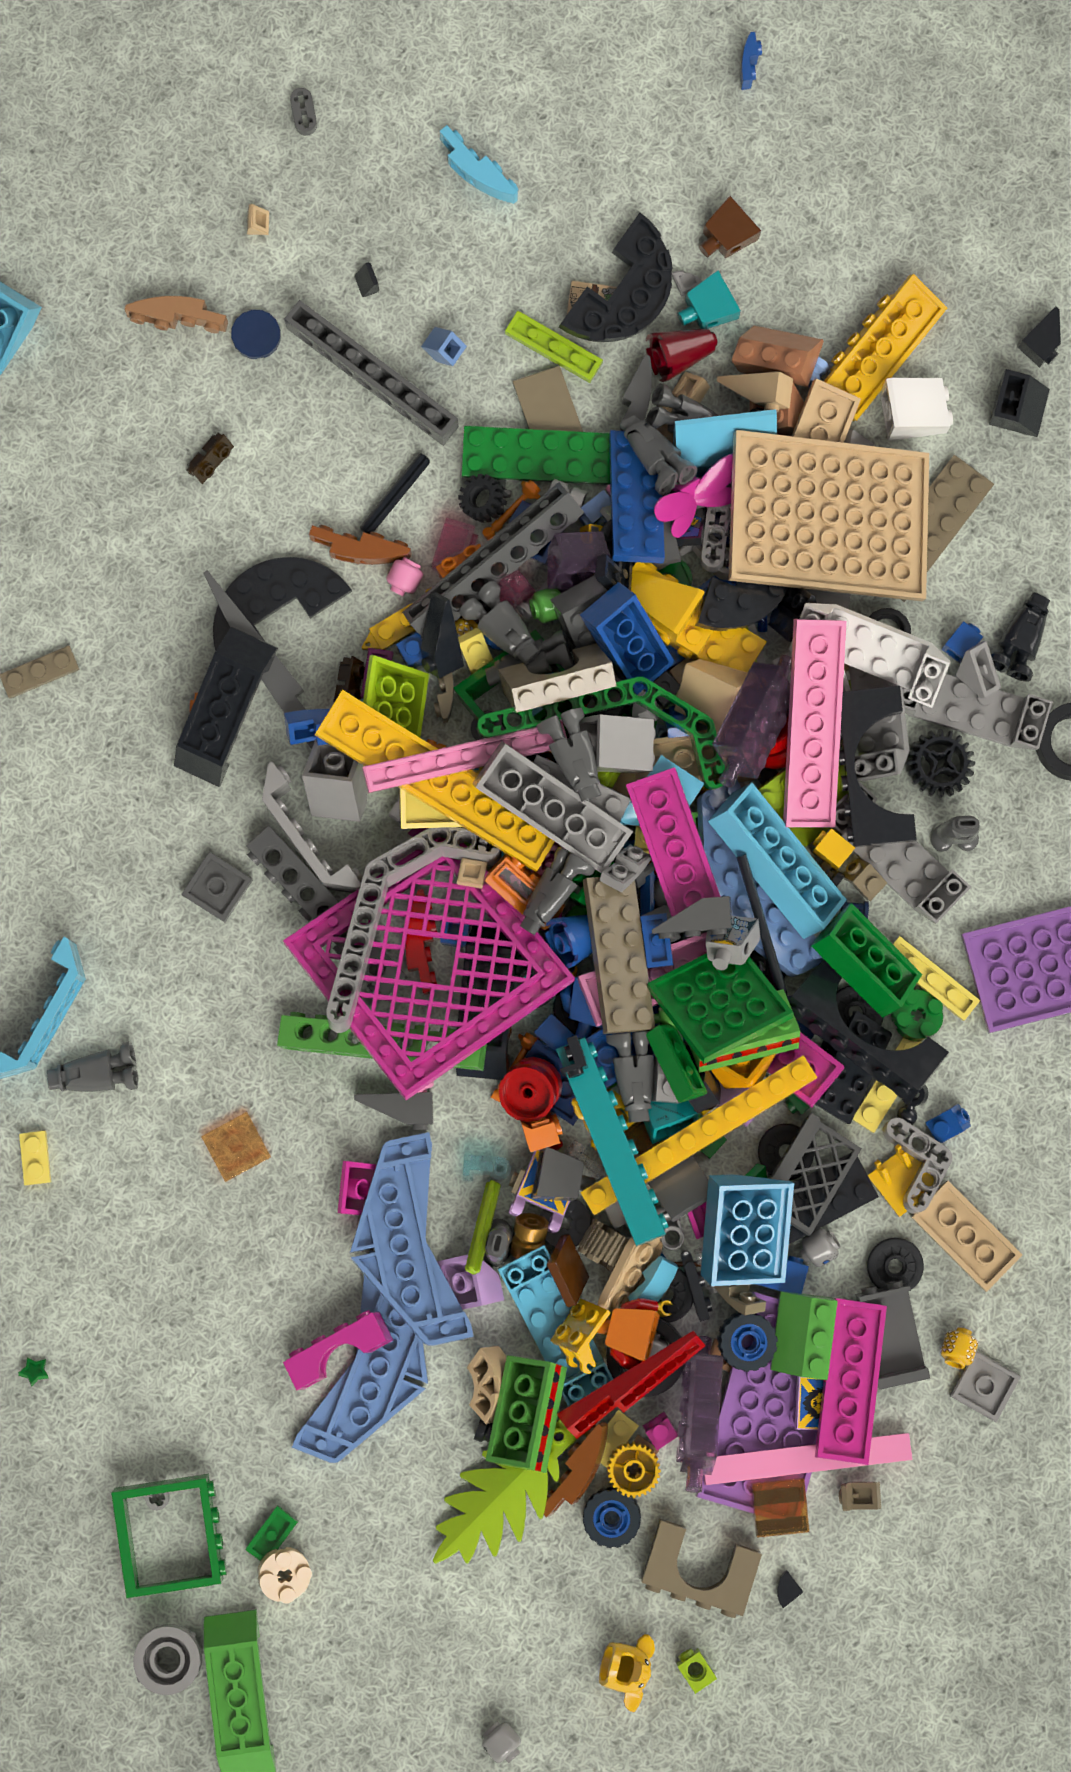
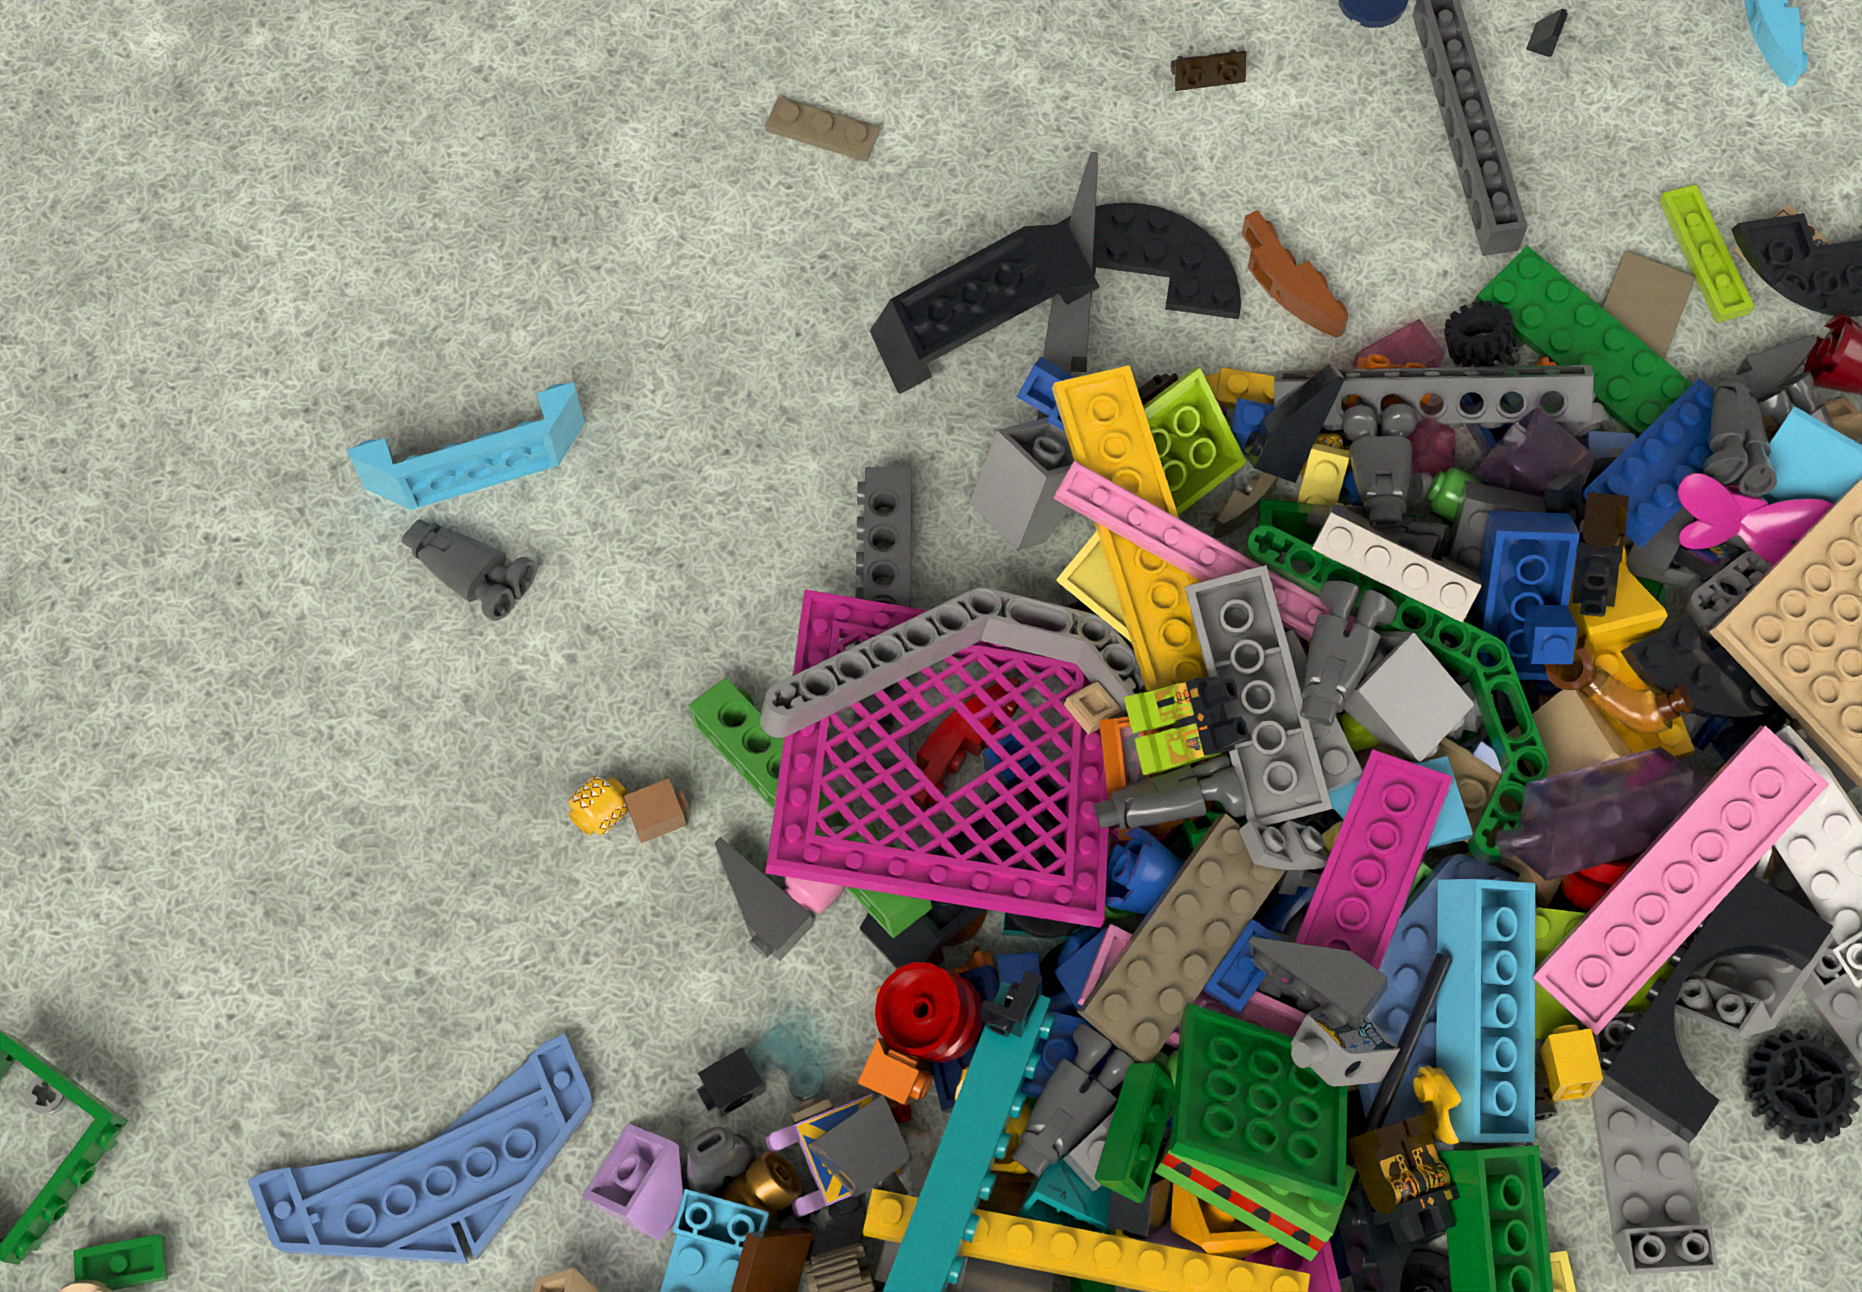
camera: 45 degrees right, 15 degrees down
green piece [18,1357,49,1387] -> none
light yellow plate [19,1131,51,1186] -> none
dark grey plate [181,852,253,923] -> none
clear orange tile [201,1112,271,1182] -> none
light grey slope [262,762,363,893] -> none
dark pink arch [283,1310,393,1391] -> none
dark pink slope [337,1161,376,1216] -> none
medium blue wing [350,1132,474,1346] -> none
black axle [360,453,430,534] -> none
bright pink head [386,557,423,596] -> none
medium blue brick [421,327,467,366] -> none
lime axle [465,1180,501,1275] -> none
dark tan bracket [843,858,887,902] -> none
dark grey piece [931,816,980,852] -> none
none -> yellow head [567,775,628,836]
none -> medium nougat brick [623,778,690,843]
none -> black brick [696,1047,766,1117]
none -> hips [1124,676,1249,775]
none -> hips [1346,1111,1460,1245]
none -> yellow plate [1413,1065,1461,1144]
none -> blue brick [1522,605,1577,664]
none -> piece [1544,634,1694,734]
none -> hips [1573,492,1629,617]

